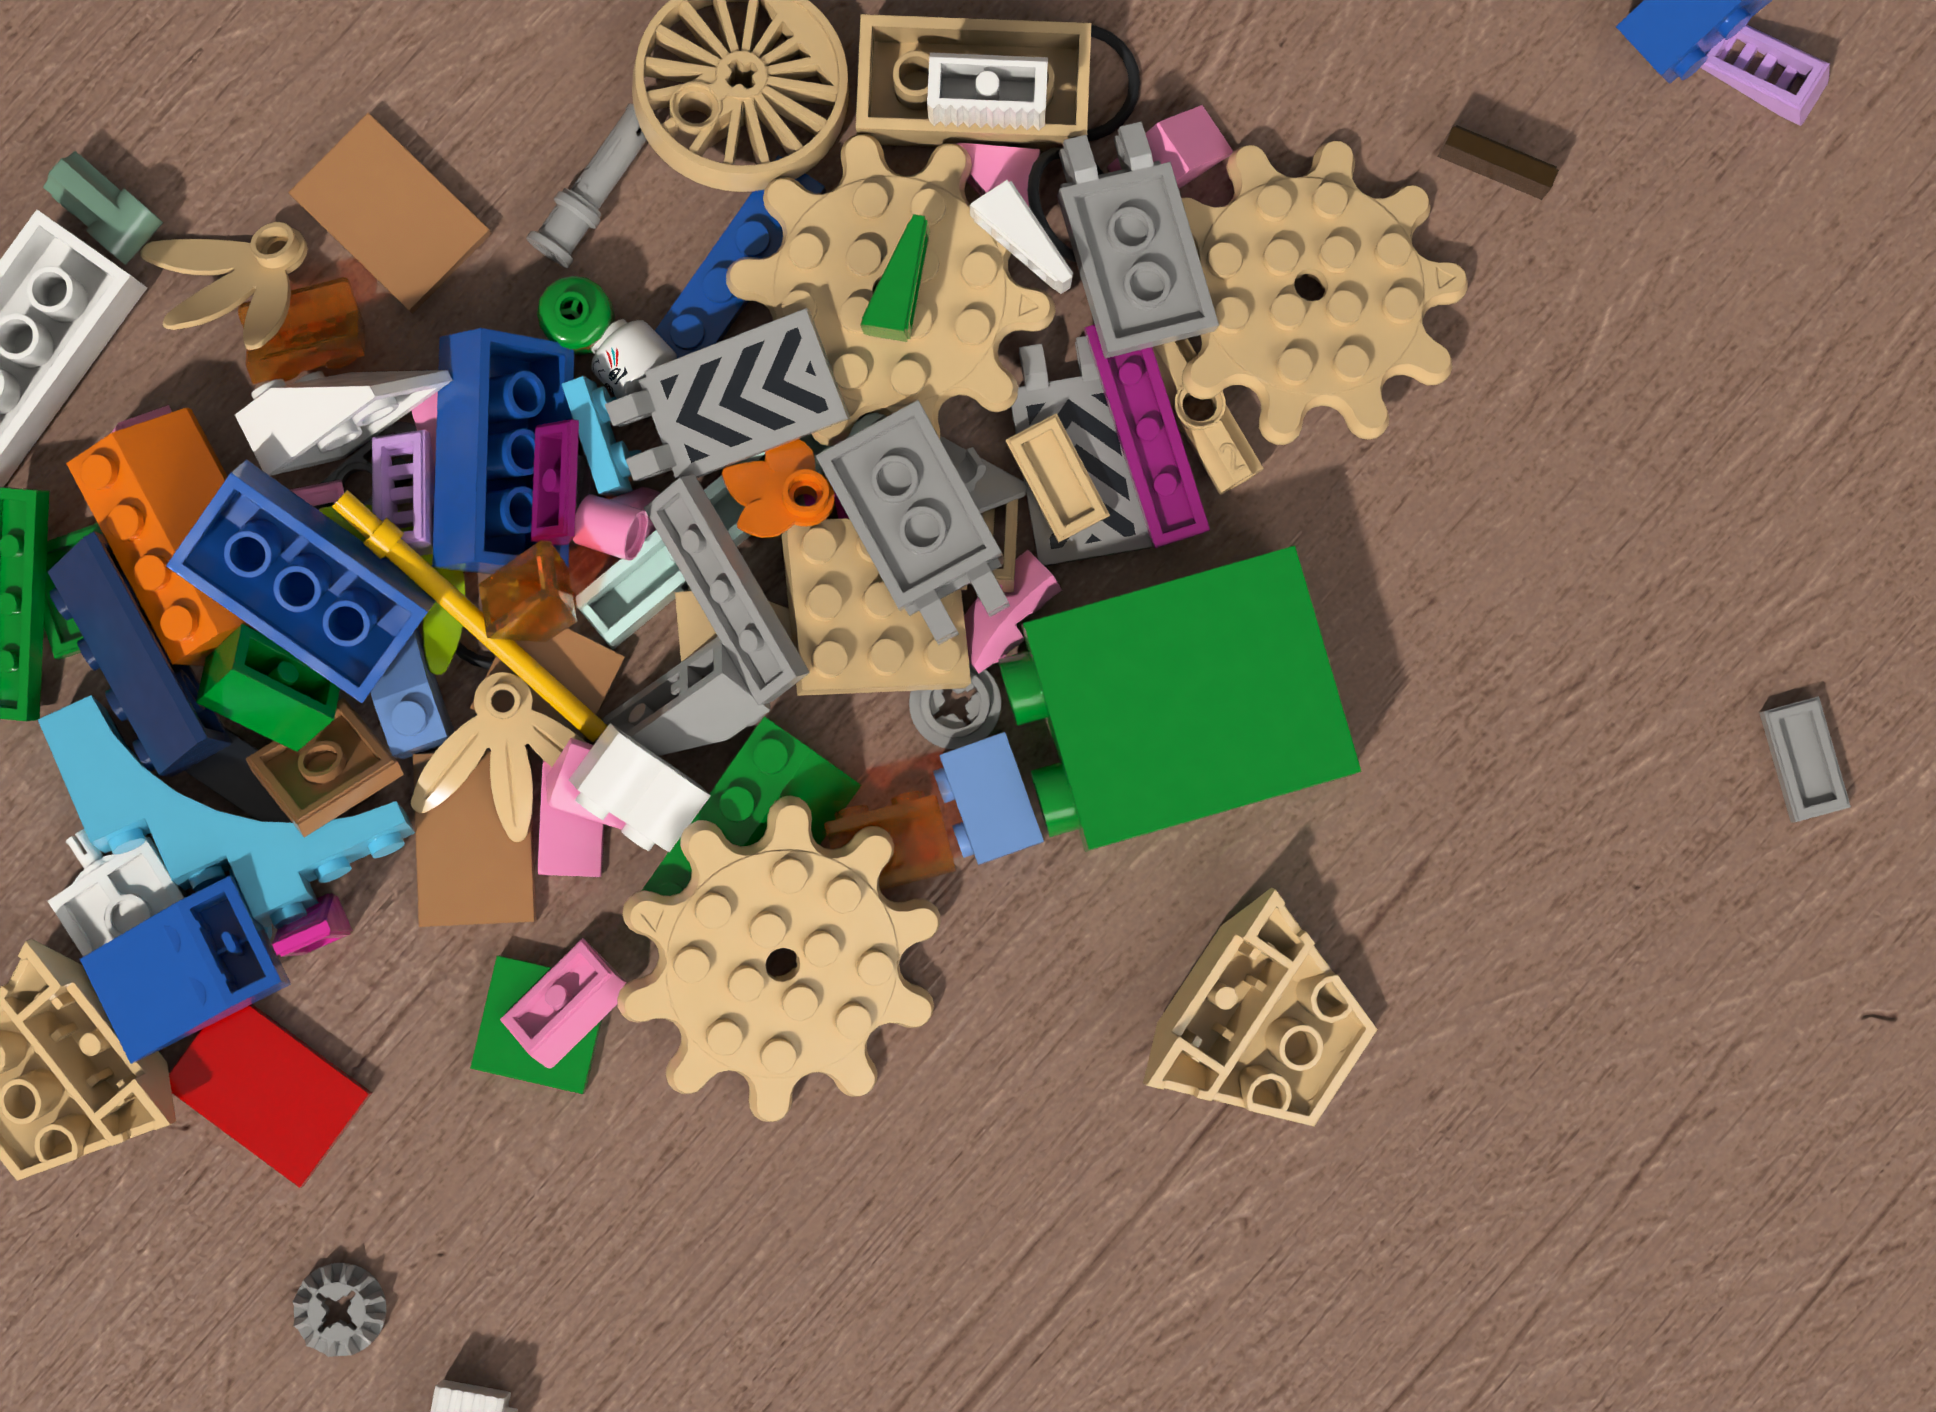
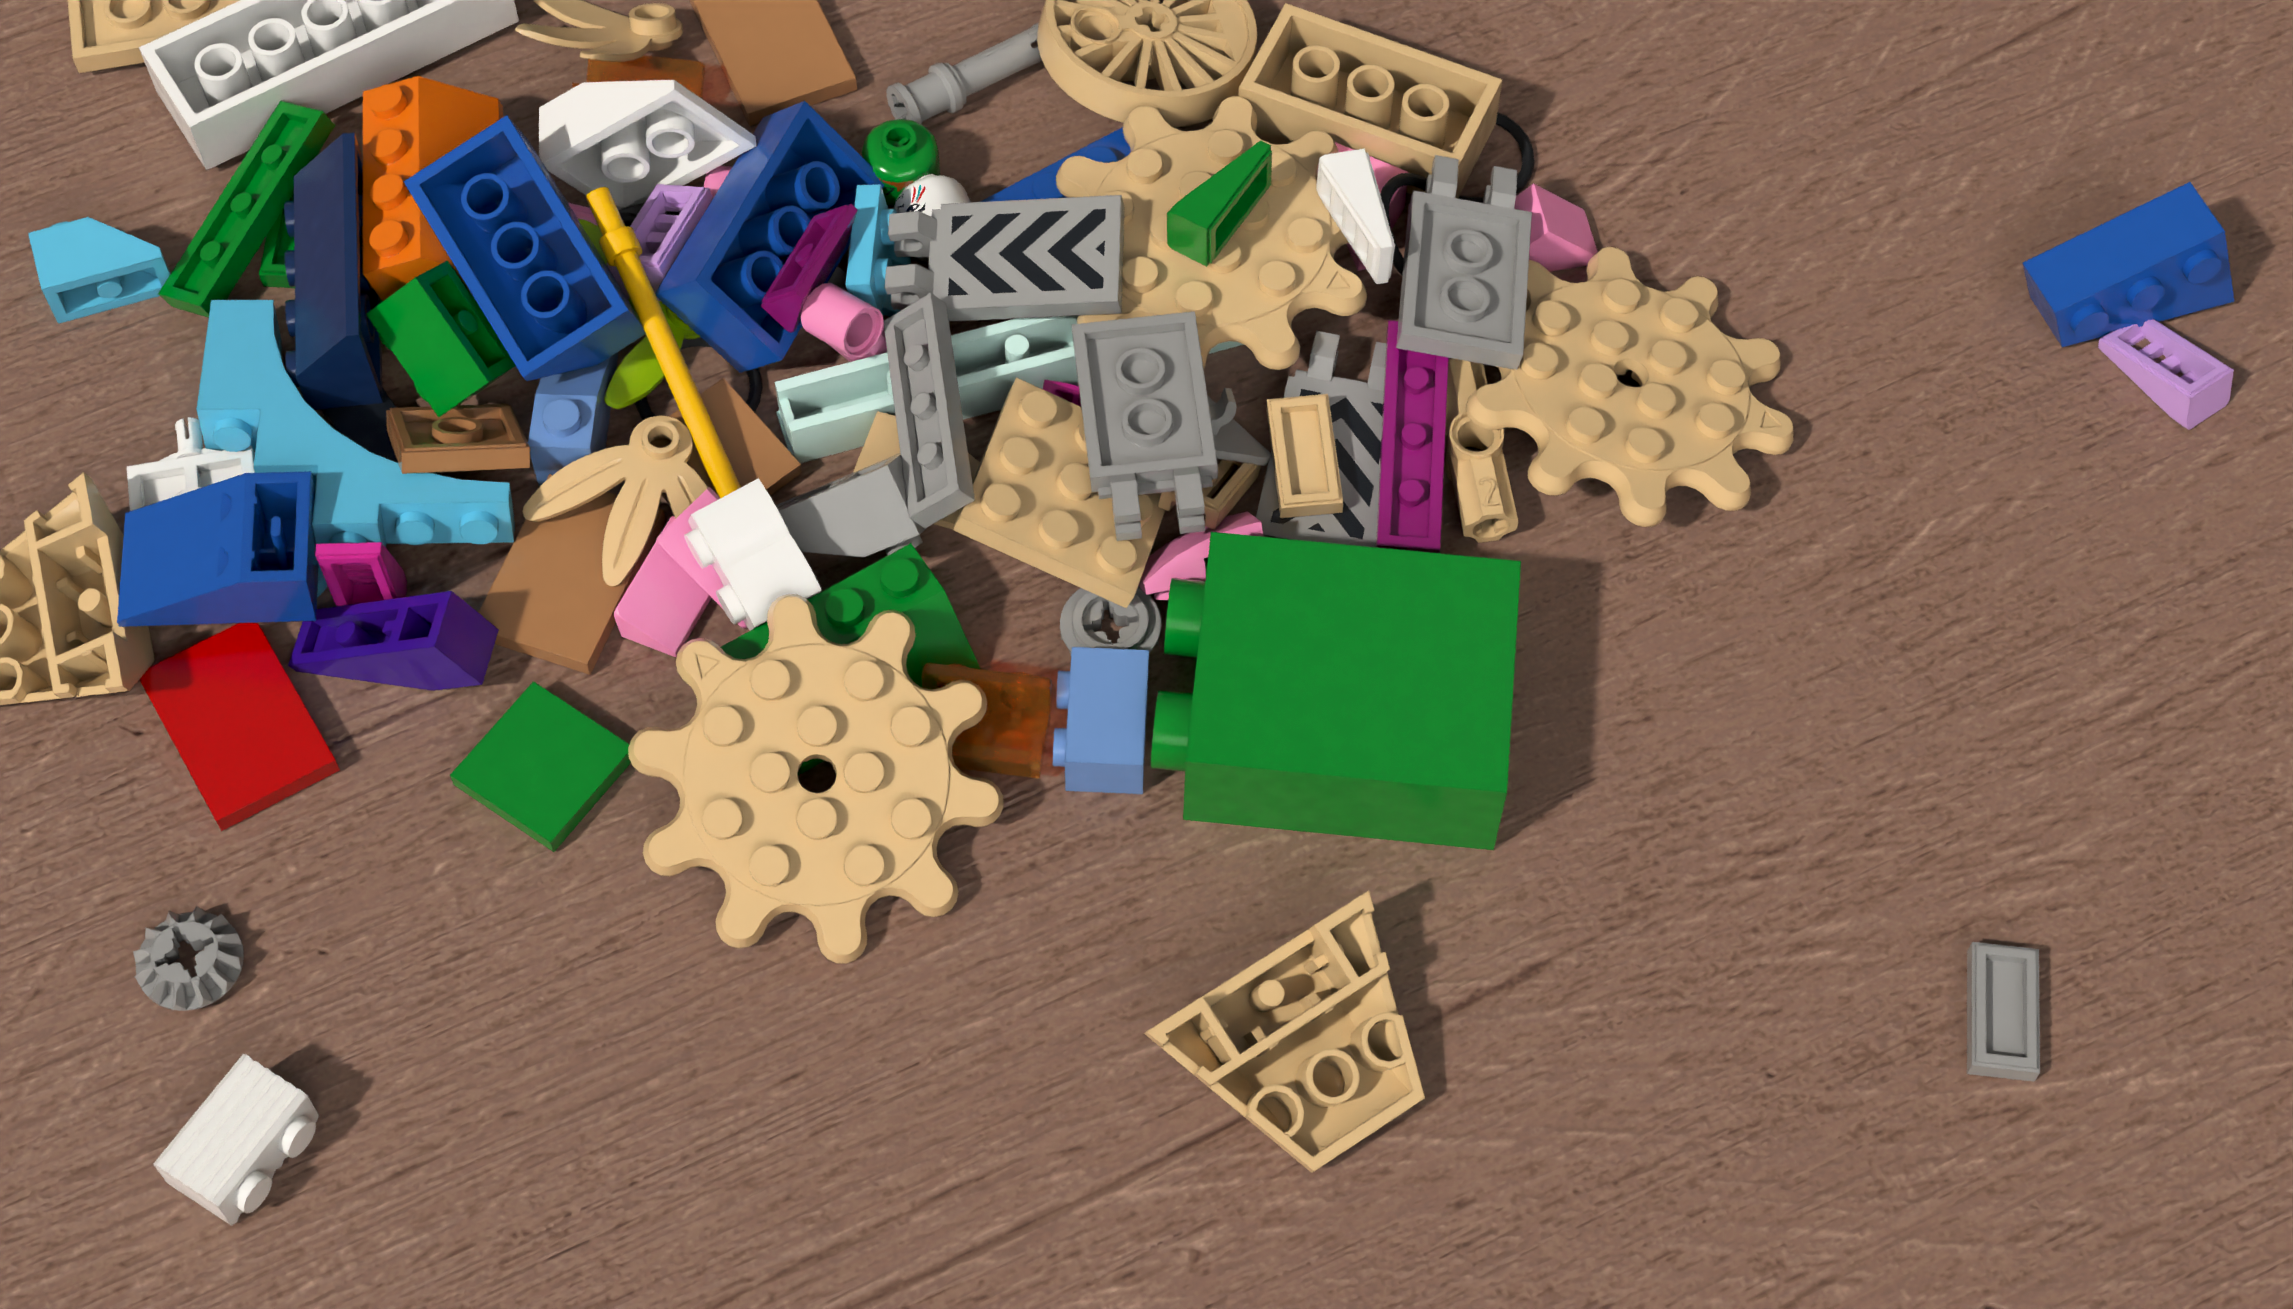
camera: 20 degrees right, 25 degrees down
clear orange slope [478,540,577,642] -> none
bright pink slope [500,938,627,1068] -> none
orange plate [722,439,834,538] -> none
white brick [927,52,1048,131] -> none
dark brown tile [1437,125,1559,200] -> none
none -> dark purple slope [288,591,499,691]

